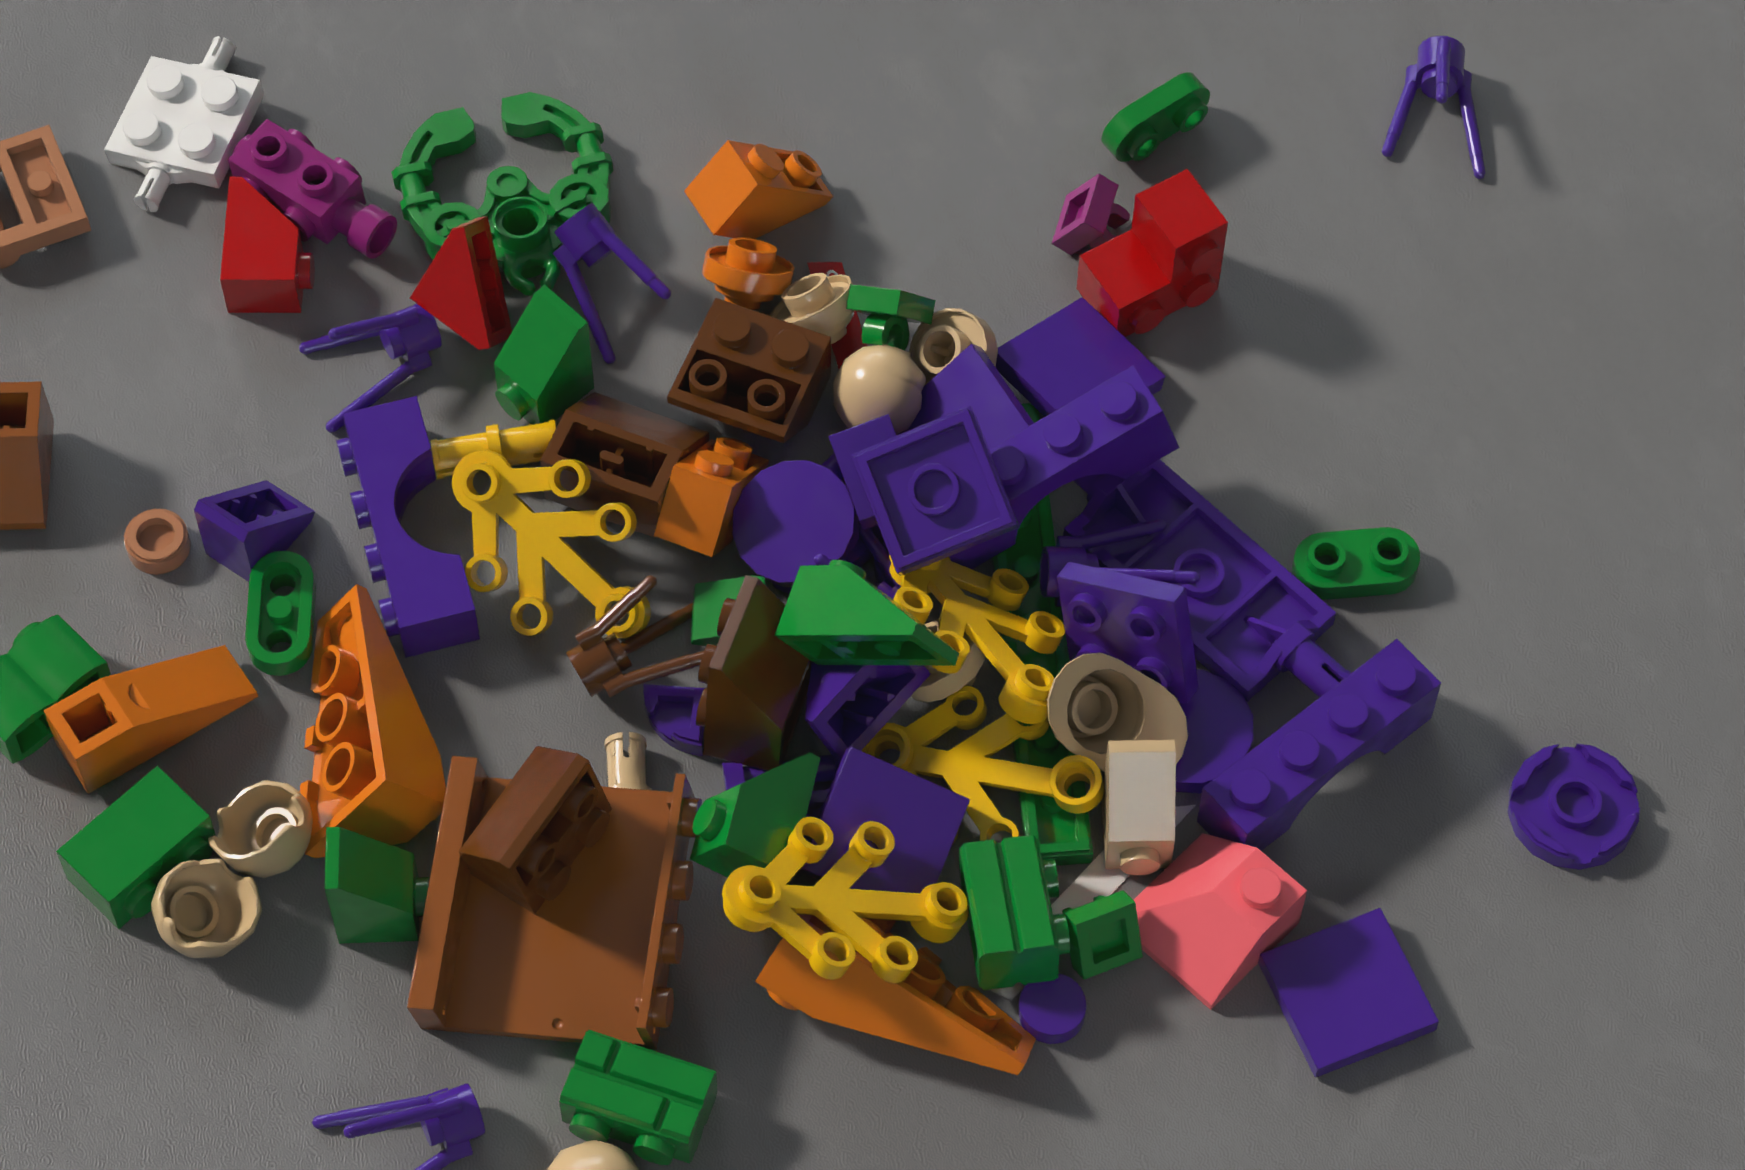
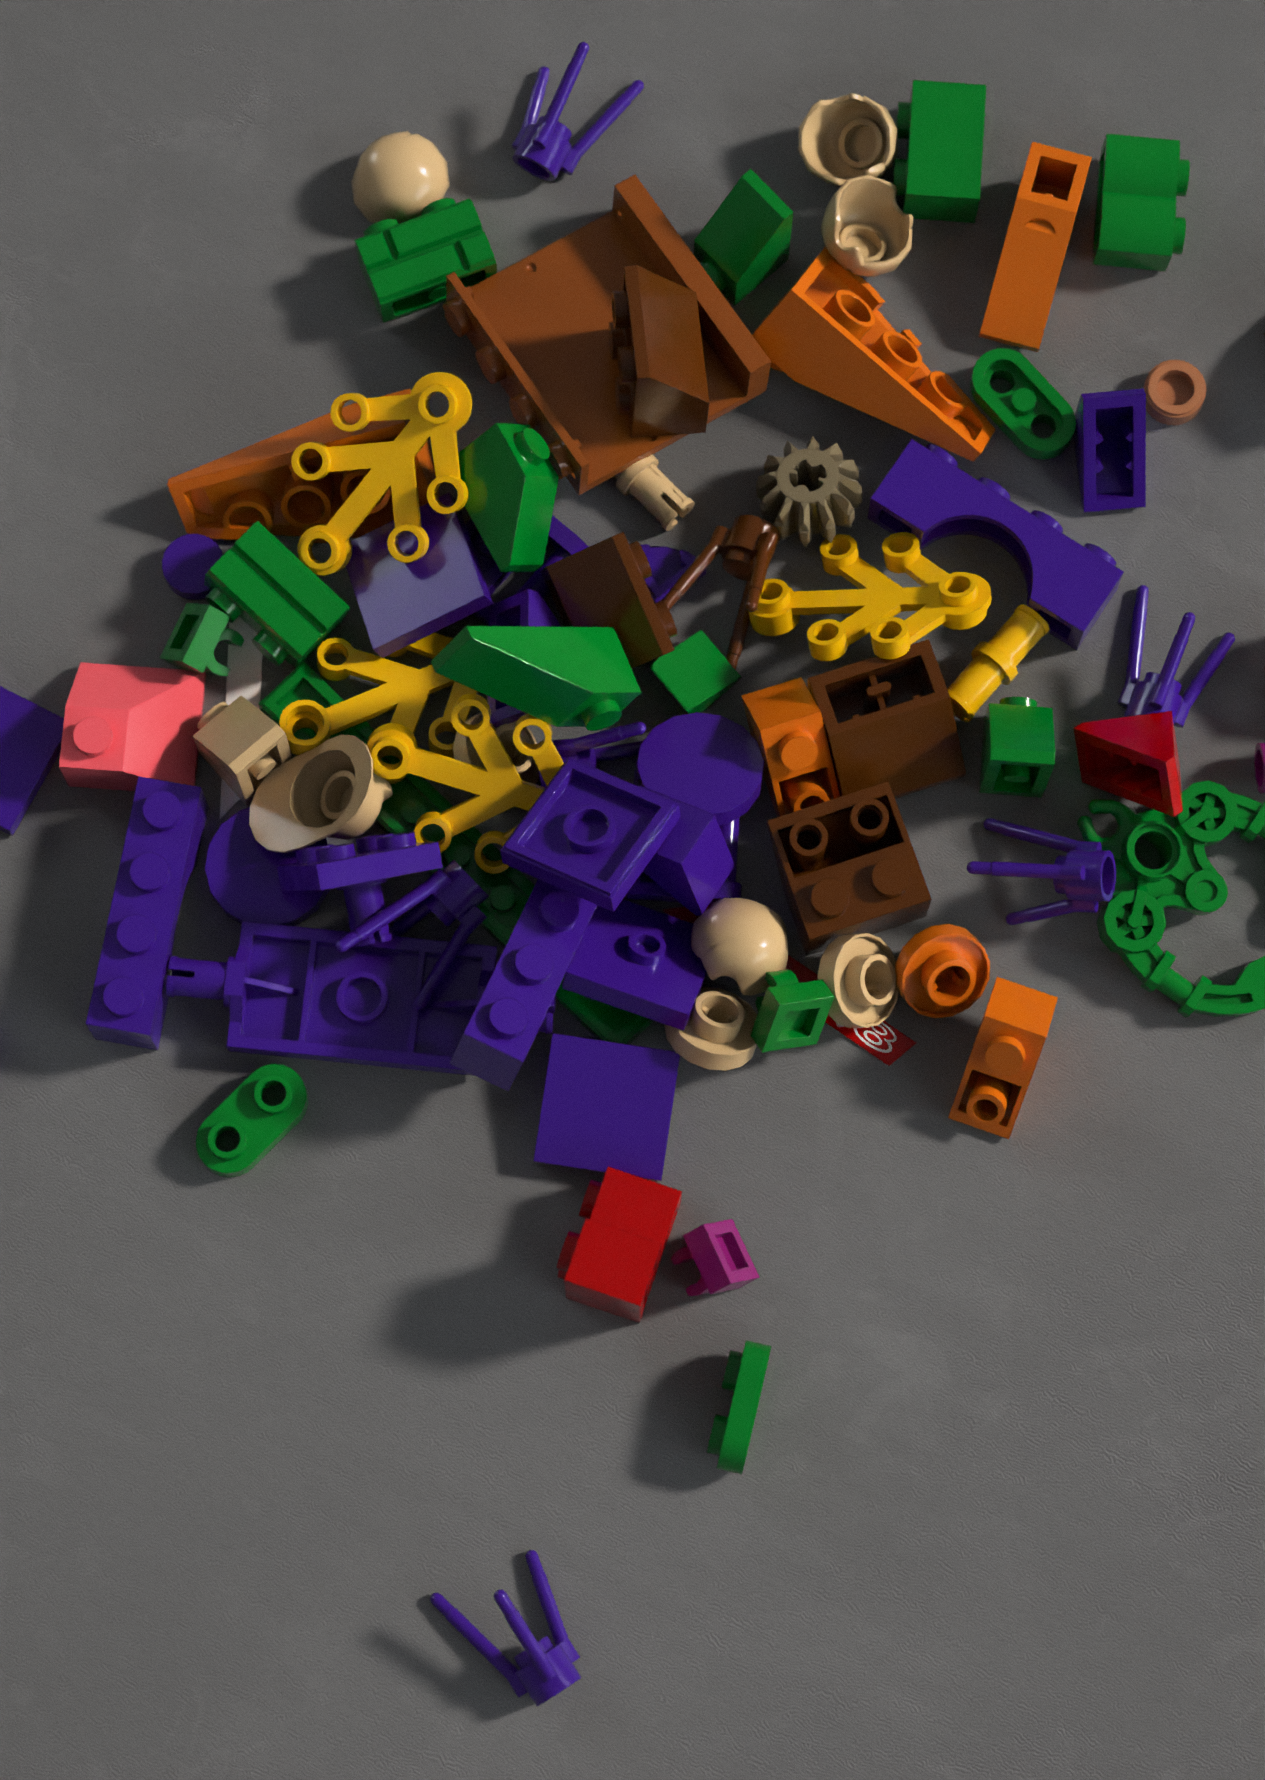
camera: 140 degrees right, 15 degrees up
none -> dark tan gear [756,436,863,547]

